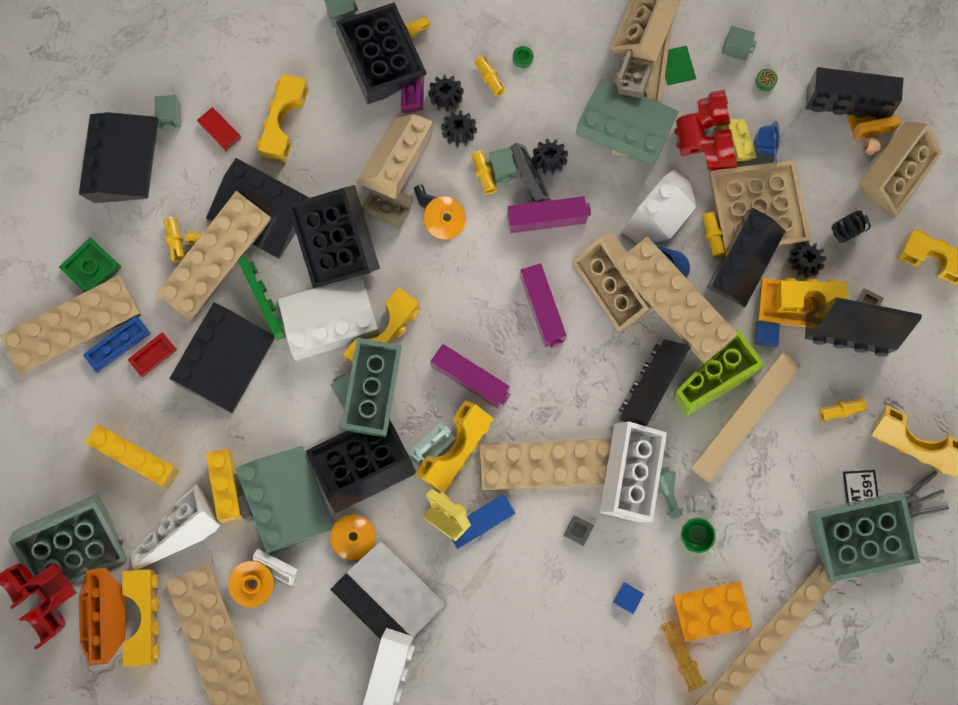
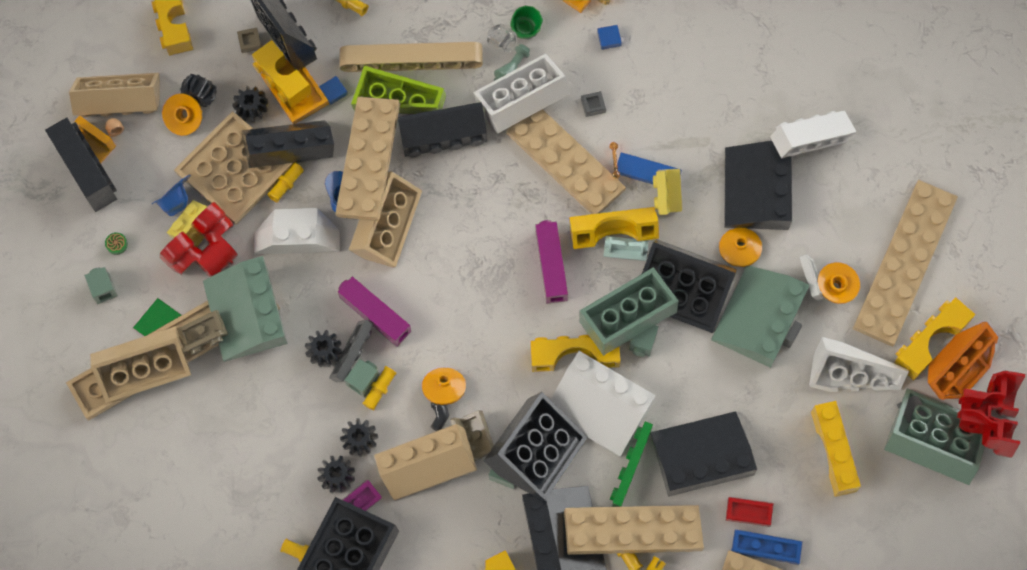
camera: 130 degrees left, 5 degrees down
yellow arch [206,449,243,523] -> none
yellow pin [474,56,506,97] -> none
green tile [513,46,534,68] -> none
magenta brick [520,263,567,348] -> none
none -> light orange dish [162,93,202,136]
none -> clear orange hinge [609,142,620,179]

